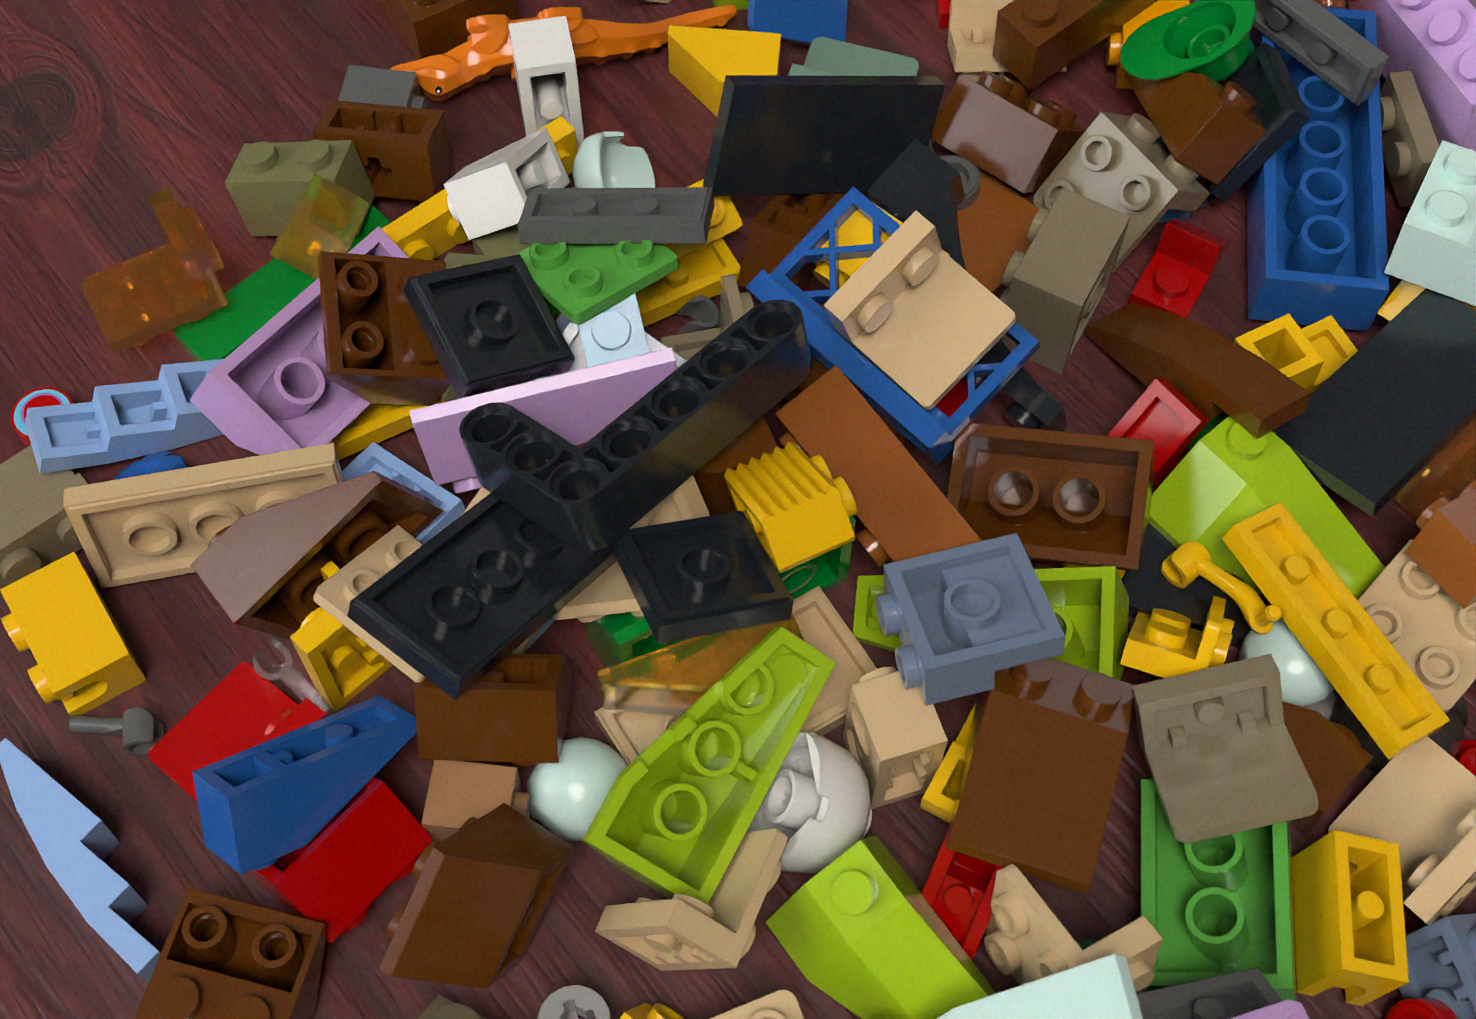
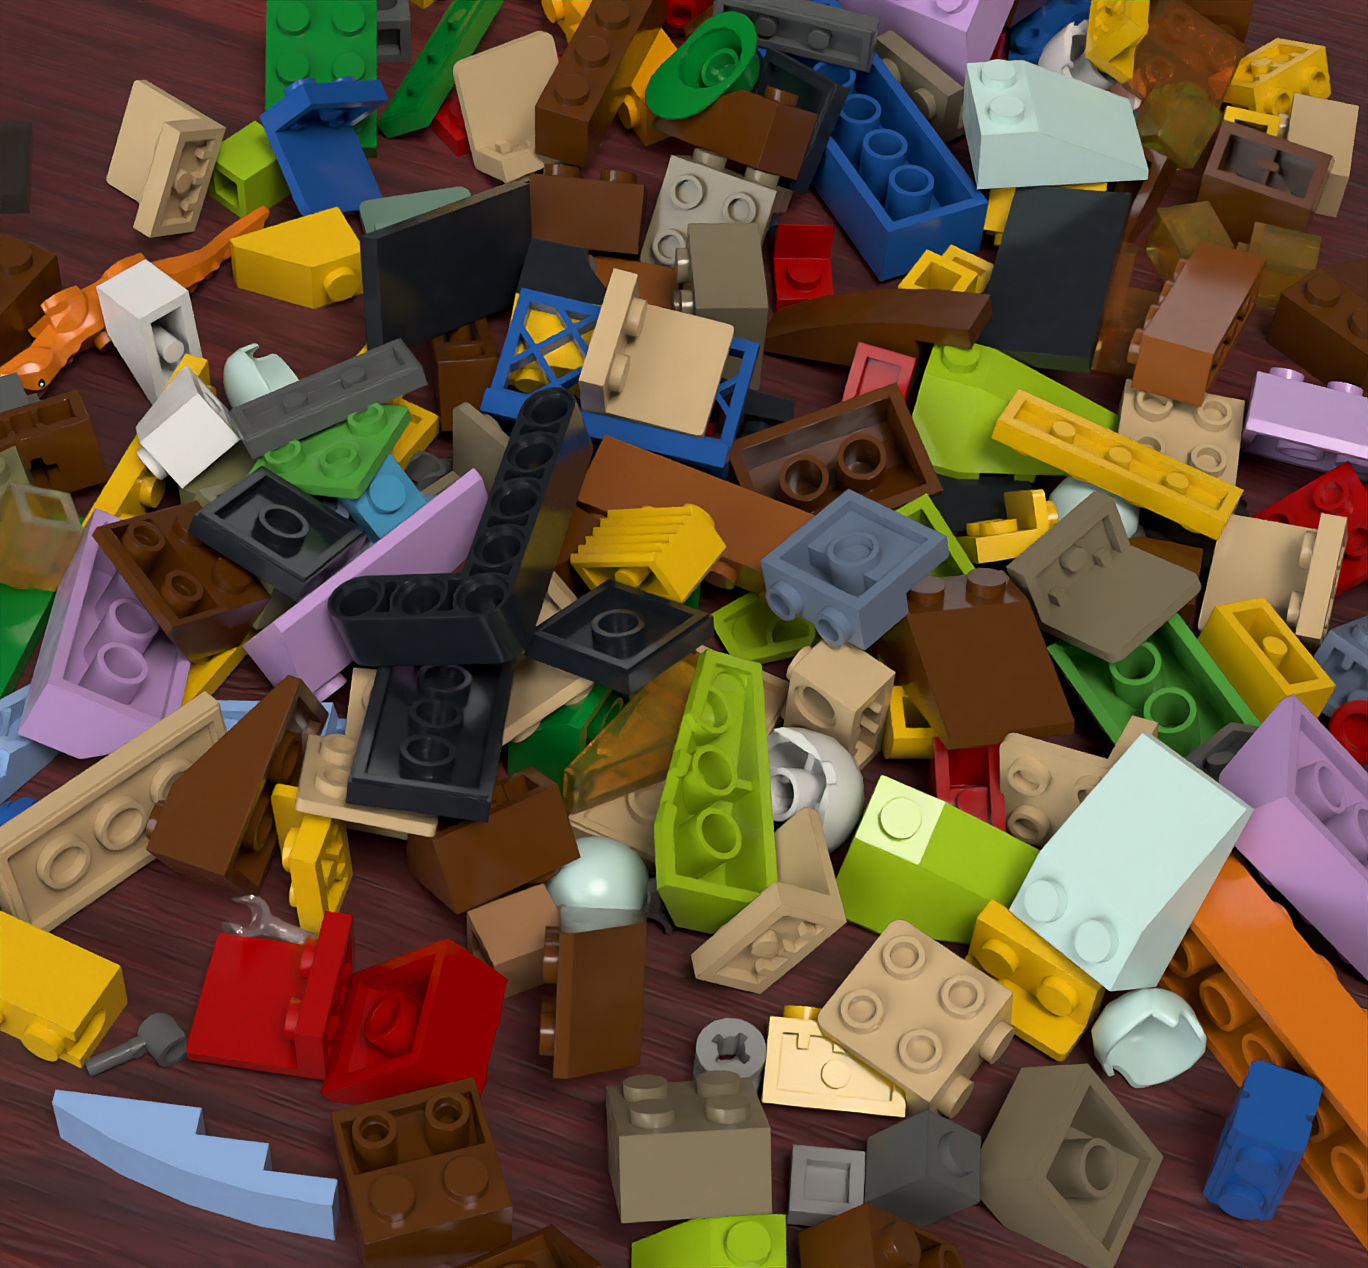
camera: 35 degrees left, 10 degrees down
blue slope [192,695,417,875] -> none
yellow piece [1161,541,1282,635] -> none

